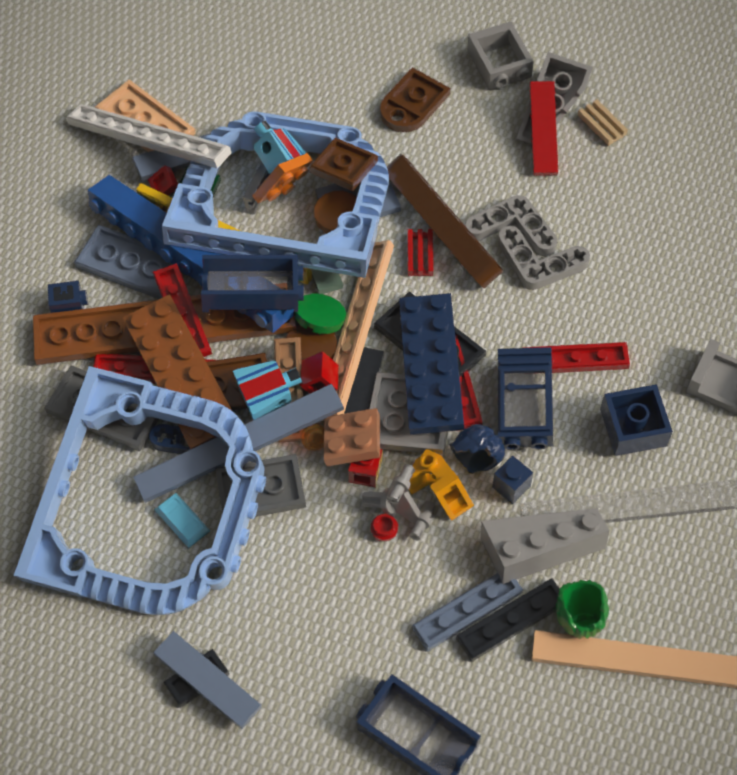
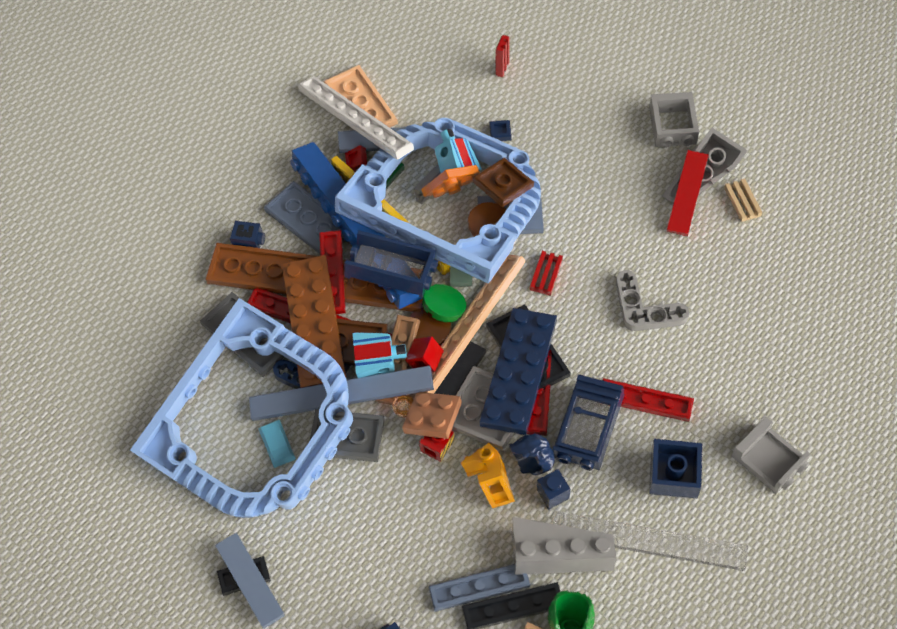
camera: 20 degrees right, 0 degrees up
light grey axle [362,464,436,541] -> none
red plate [370,514,398,541] -> none
reddish brown tile [380,67,451,132] -> none
reddish brown beam [387,153,503,289] -> none
light grey beam [465,195,557,256] -> none
none -> dark blue tile [489,120,512,141]
none -> red tile [496,35,510,77]

